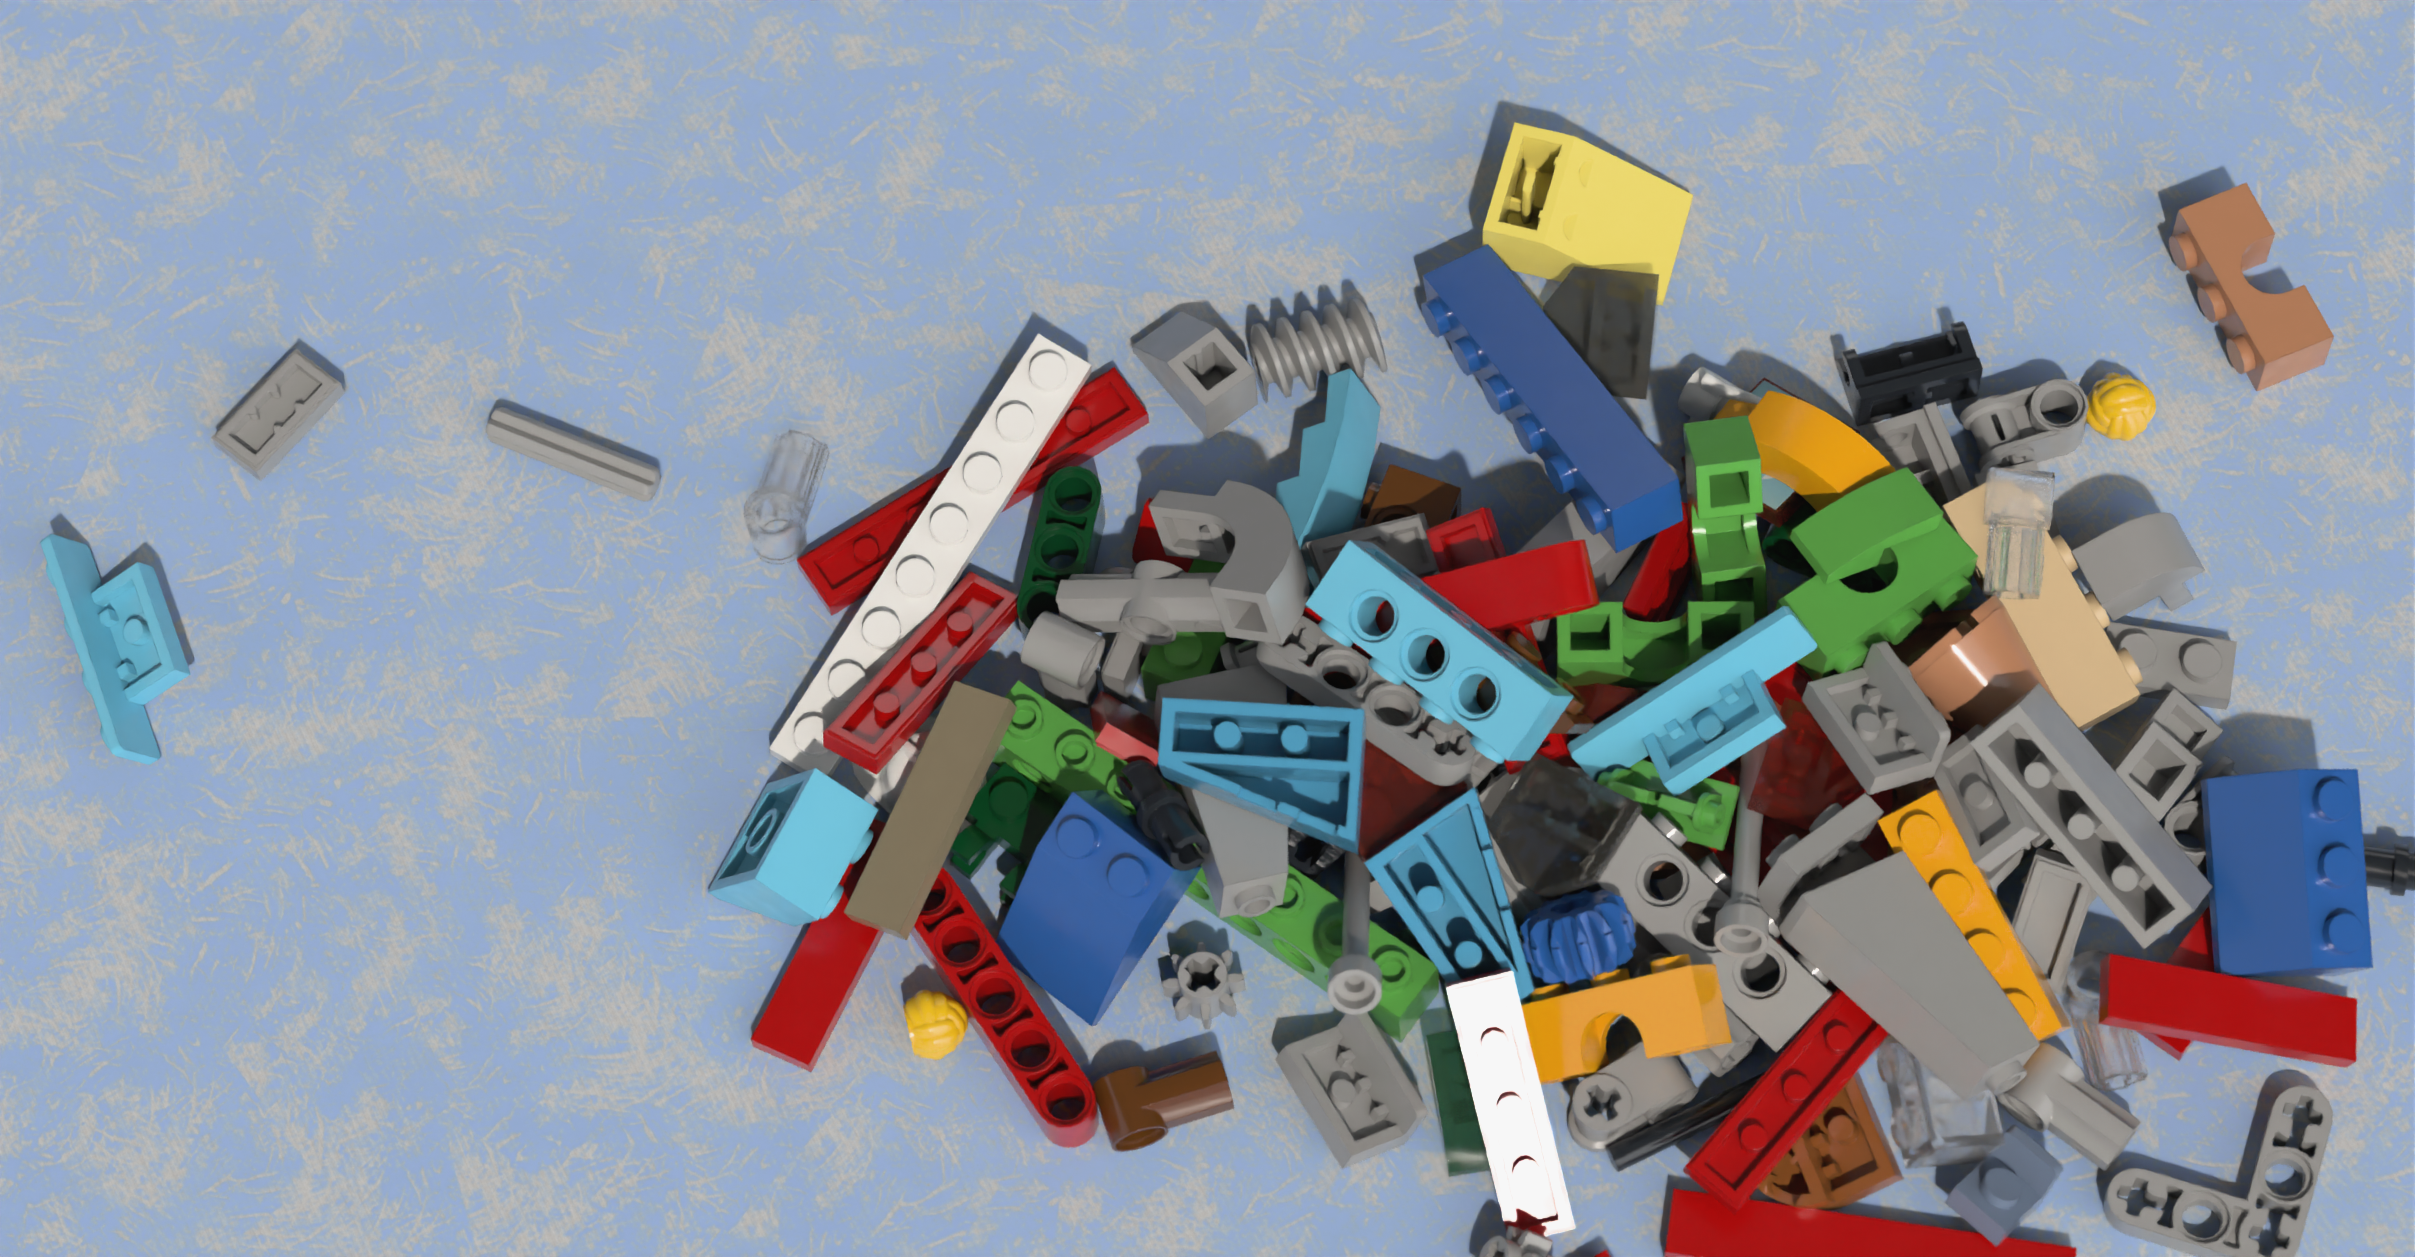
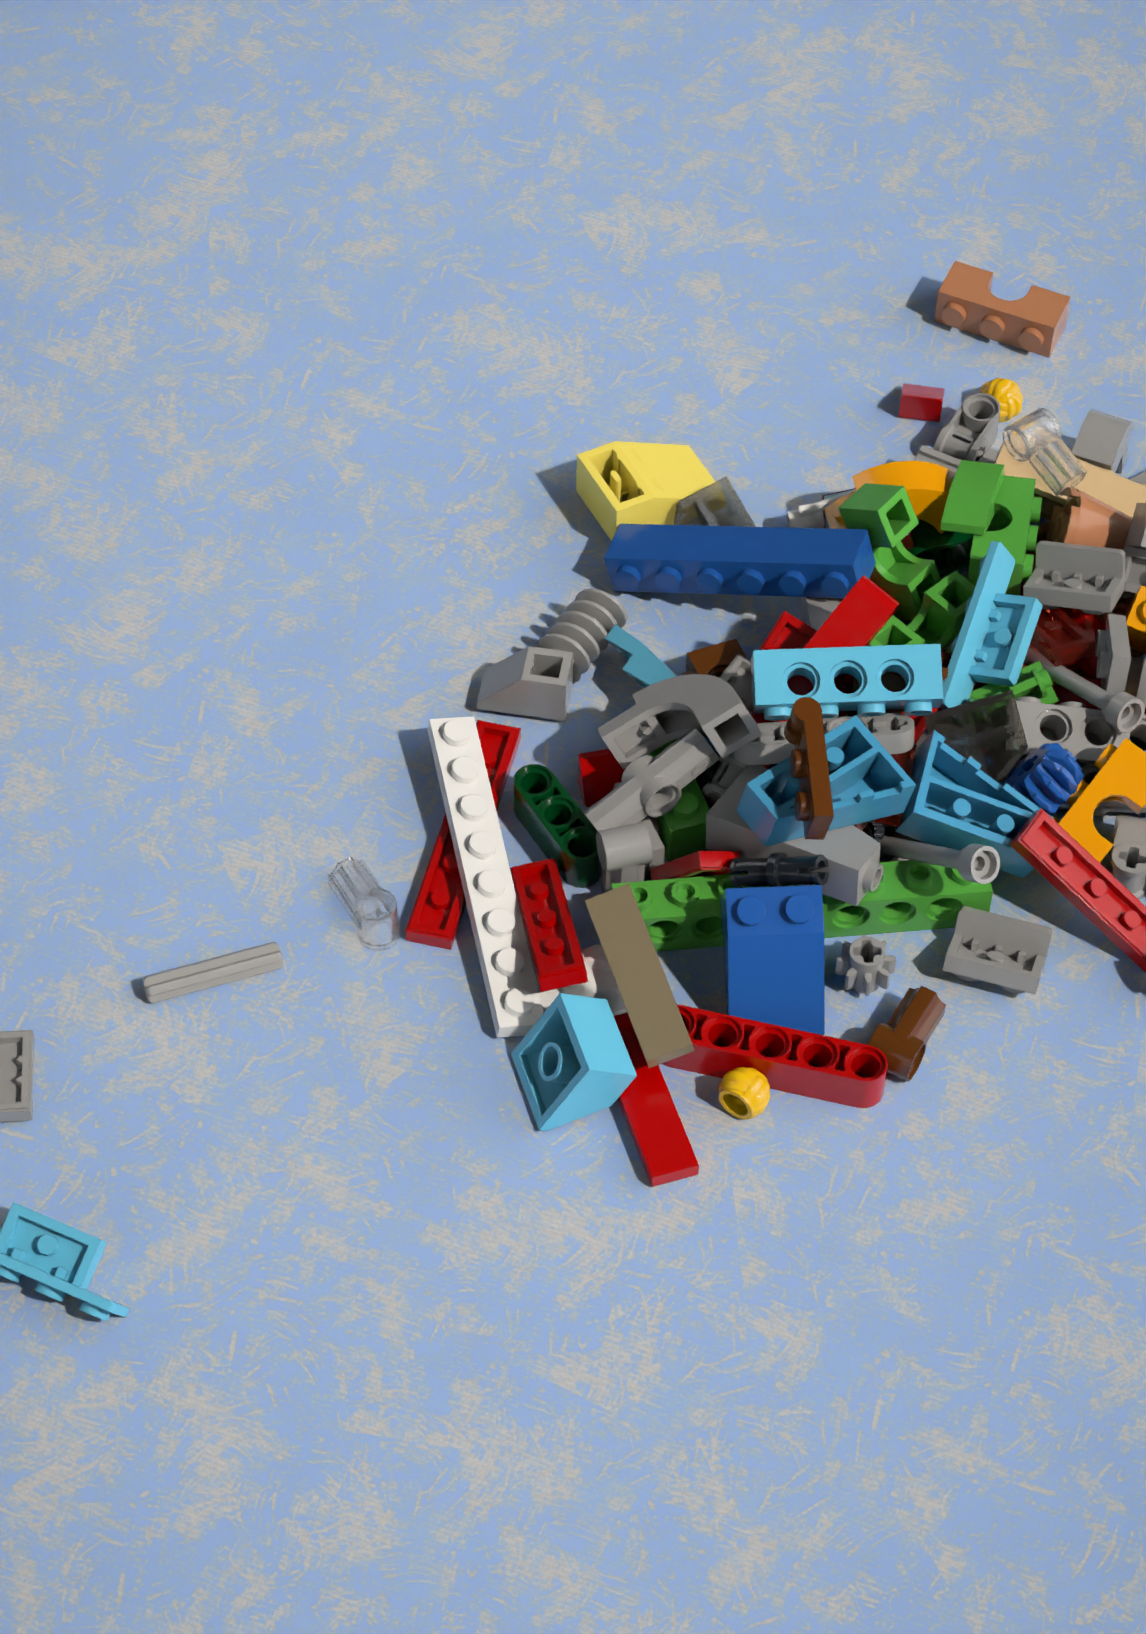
camera: 50 degrees left, 15 degrees down
dark green plate [950,763,1063,909] -> none
clear green slope [1426,1030,1491,1177] -> none
black hinge [1836,321,1983,426] -> none
none -> reddish brown plate [784,697,834,840]
none -> red slope [898,383,945,422]

